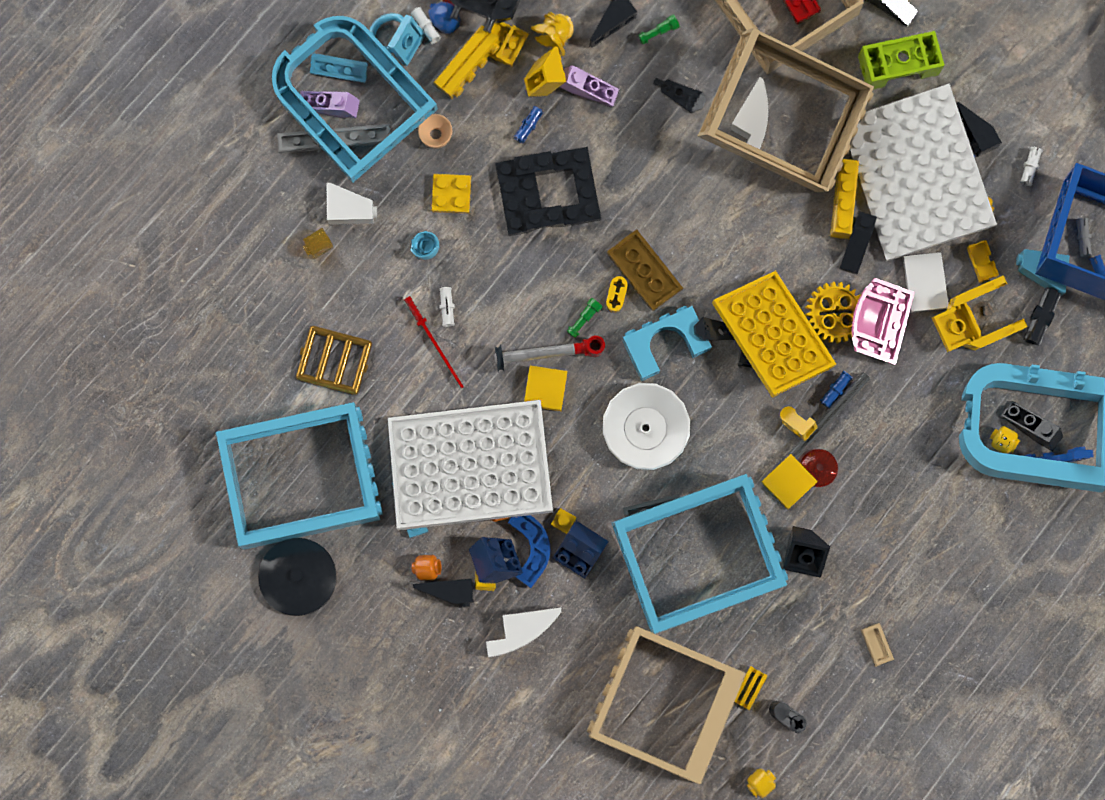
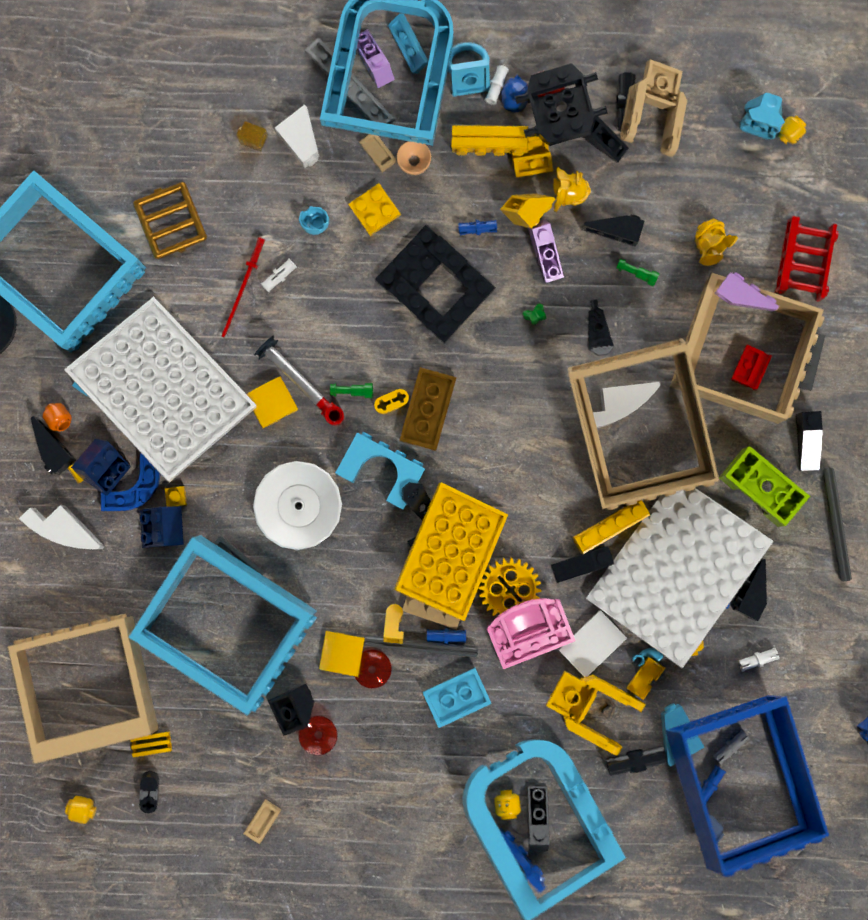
camera: 55 degrees right, 5 degrees up
none -> clear red dish [298,716,338,756]
none -> tan tile [359,134,397,173]
none -> tan plate [403,596,460,629]
none -> medium azure plate [422,668,492,728]
none -> green piece [523,303,546,325]
none -> medium azure arm [632,648,663,666]
none -> dark grey axle [823,468,852,582]

